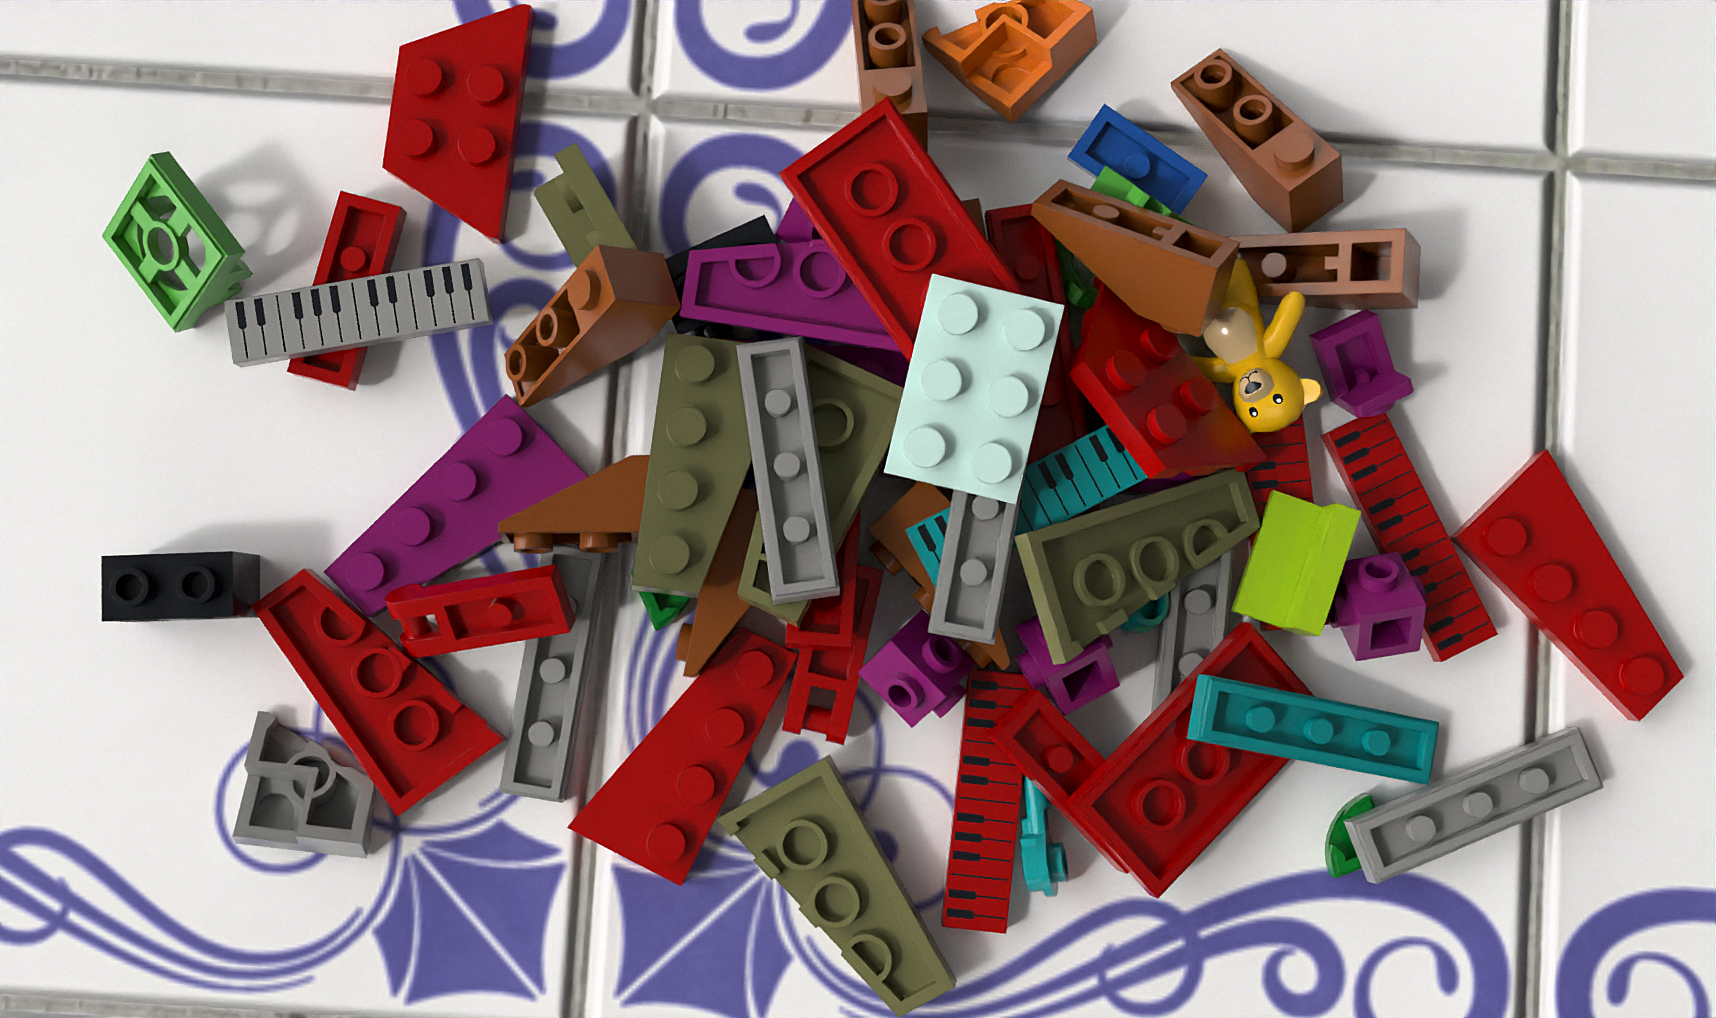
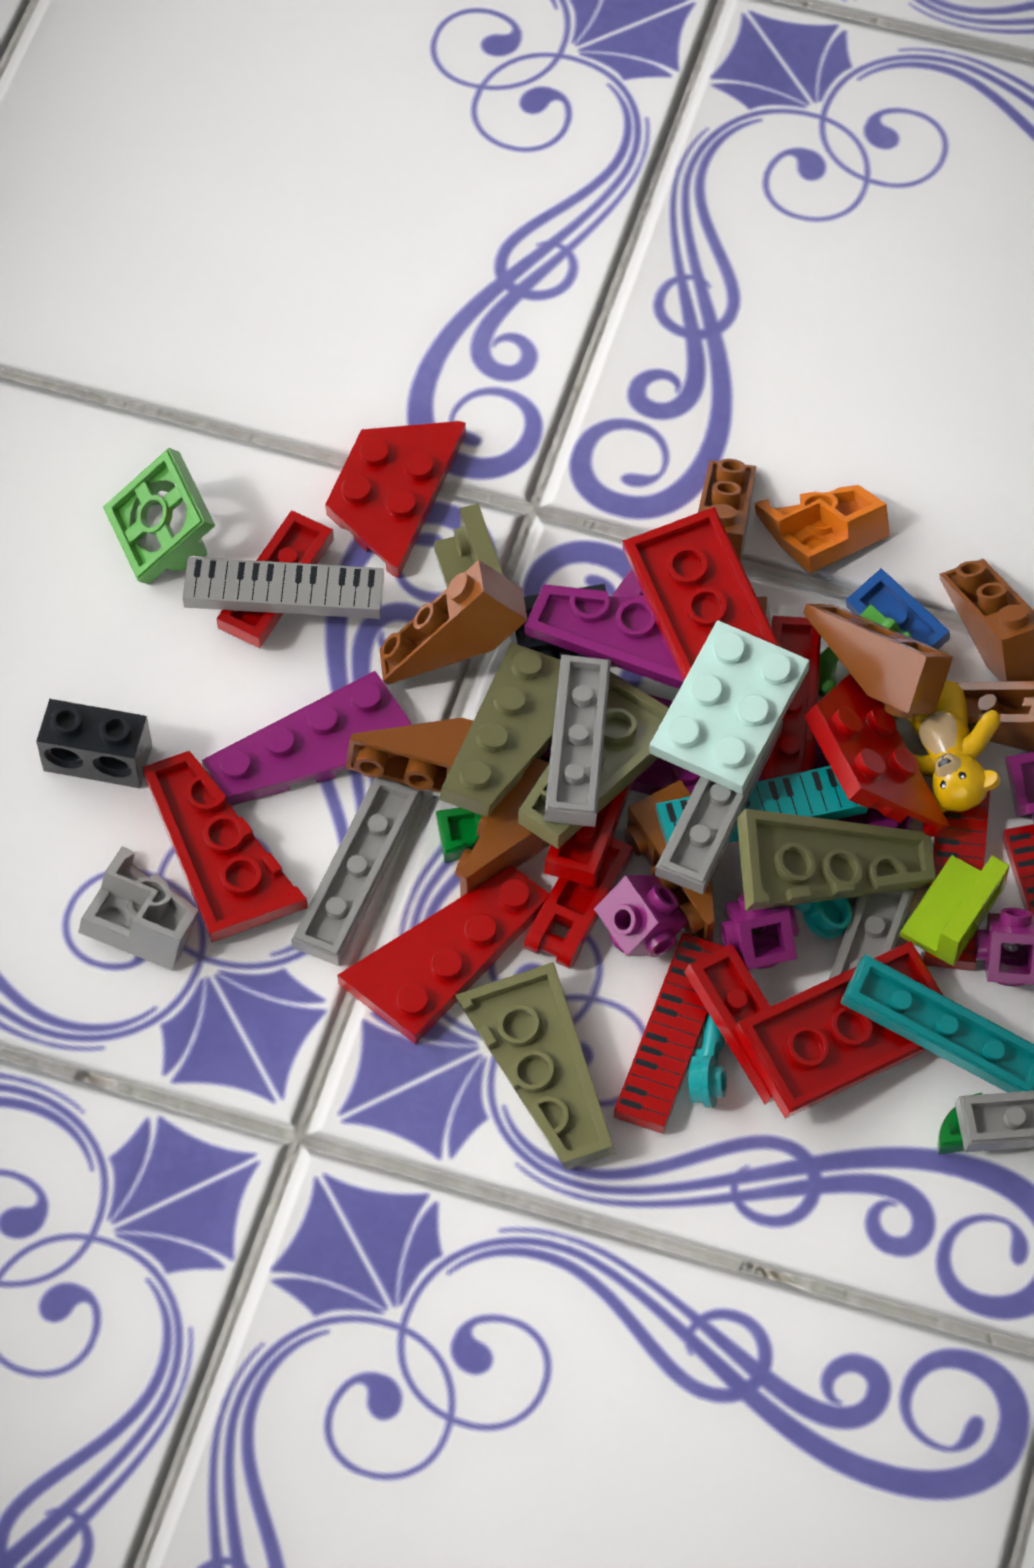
camera: 15 degrees right, 25 degrees down
red plate [384,564,576,658] -> none

